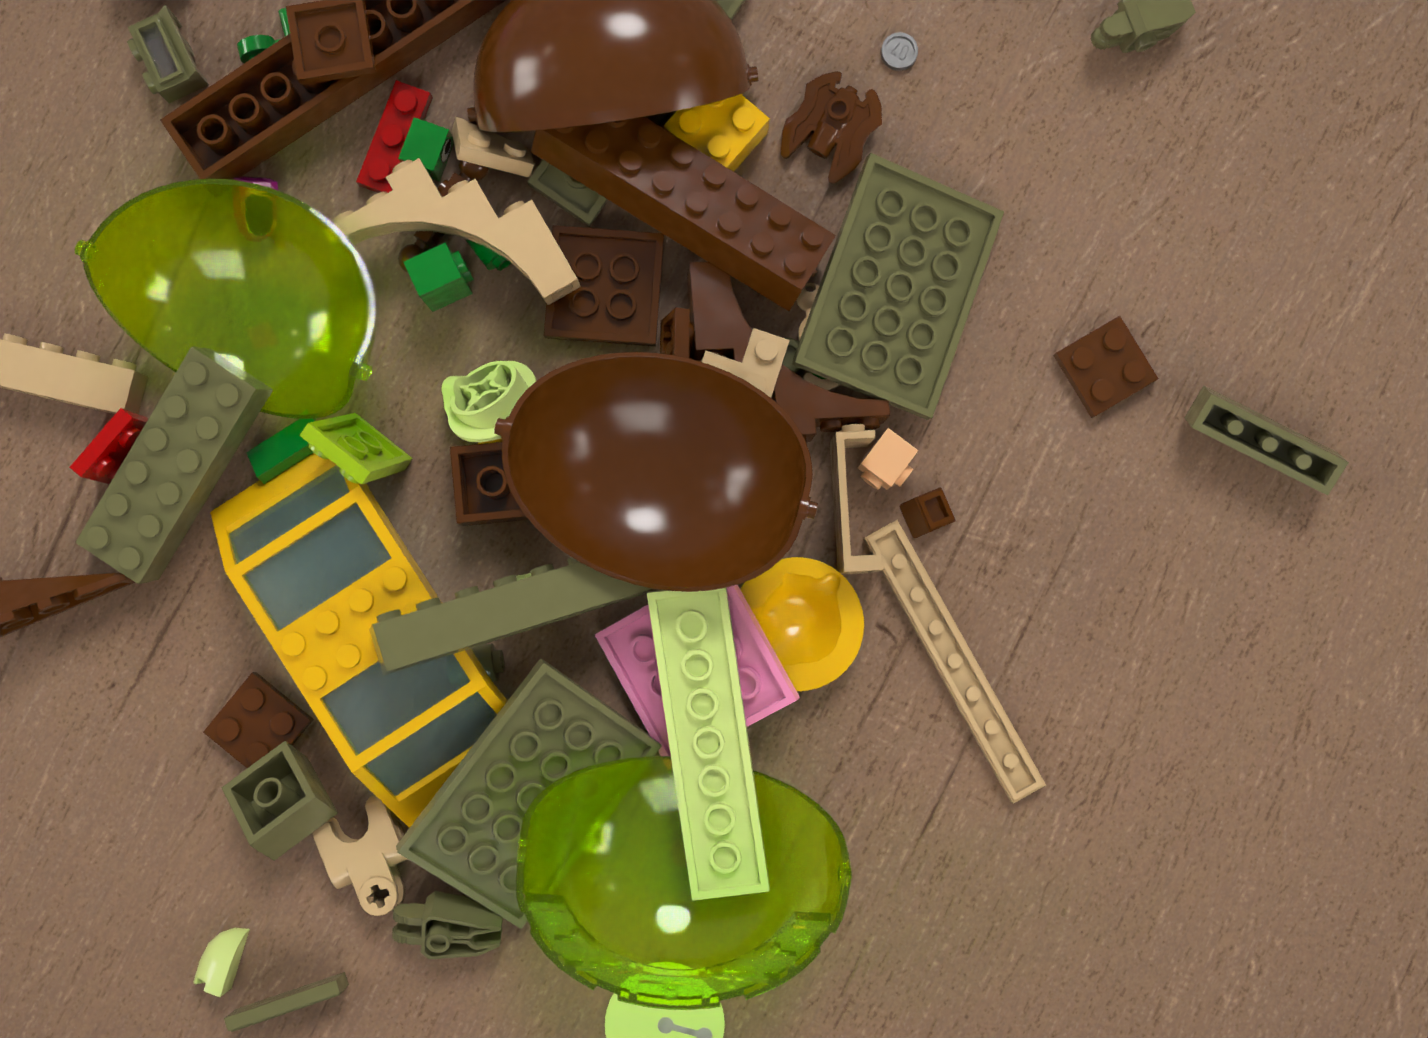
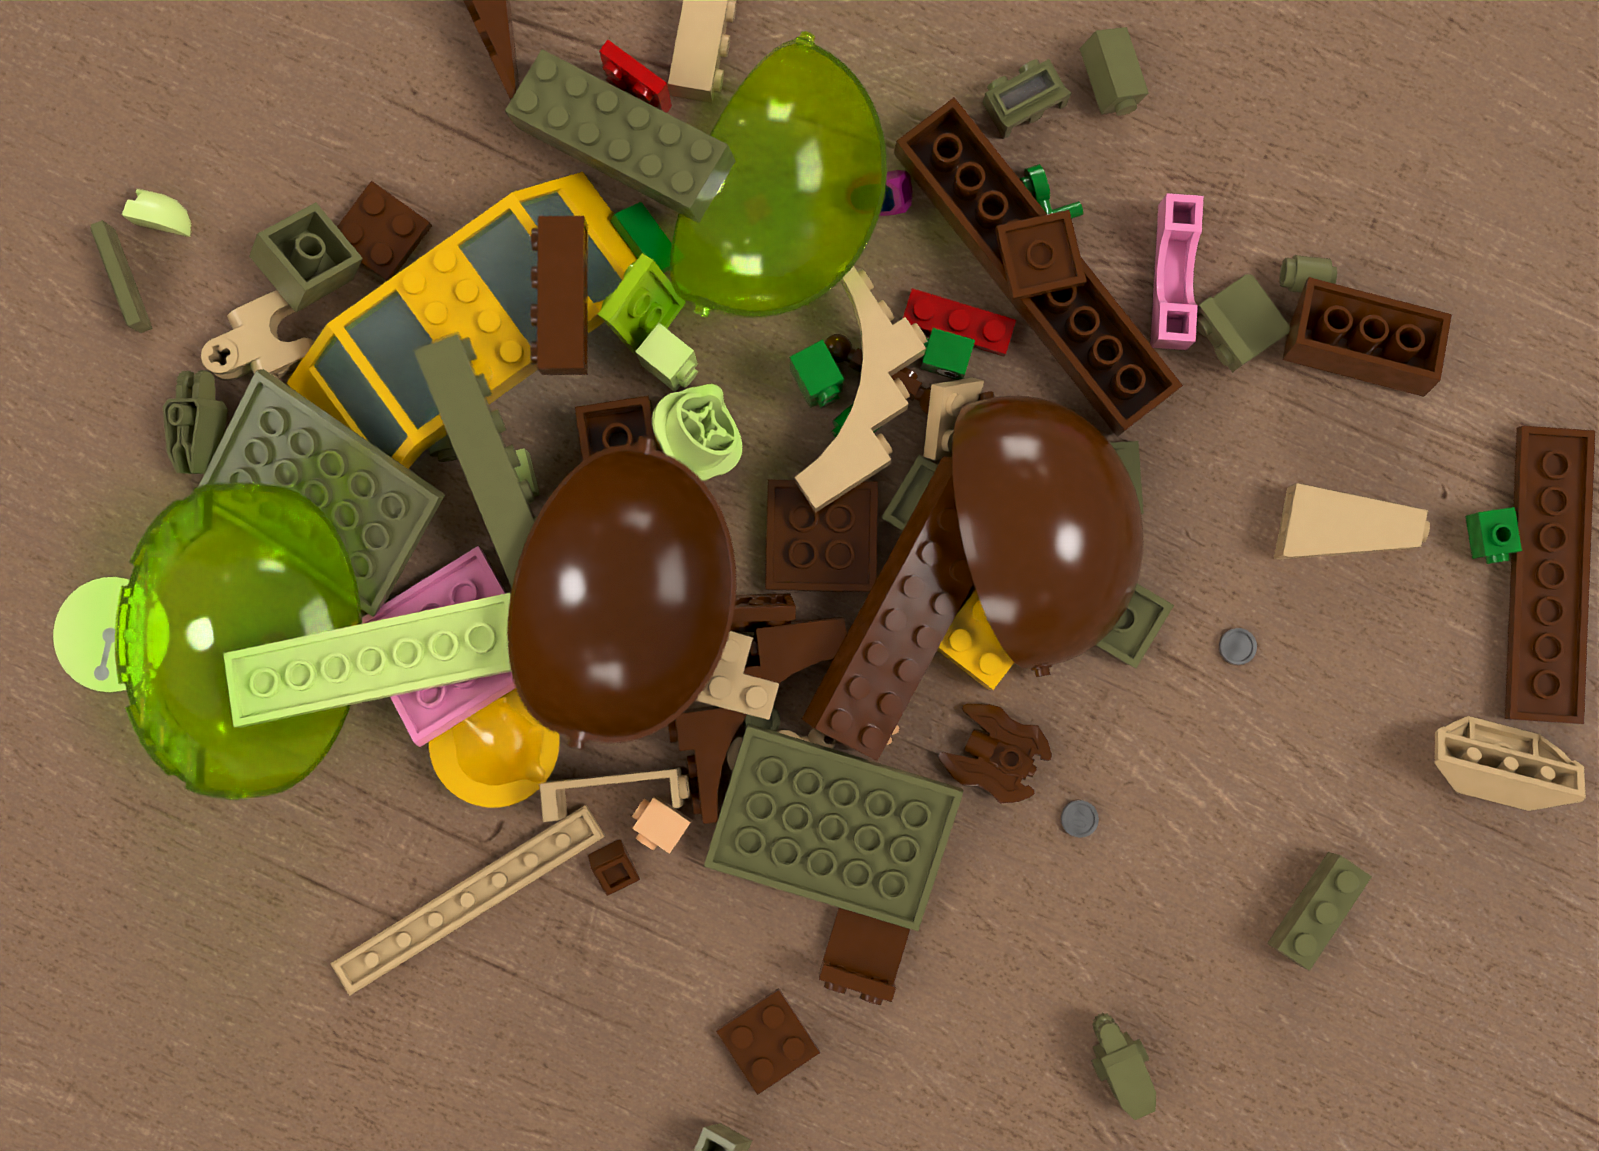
camera: 90 degrees right, 0 degrees up
none -> reddish brown brick [530,216,588,375]
none -> yellowish green brick [635,323,698,392]
none -> reddish brown bracket [818,908,910,1005]

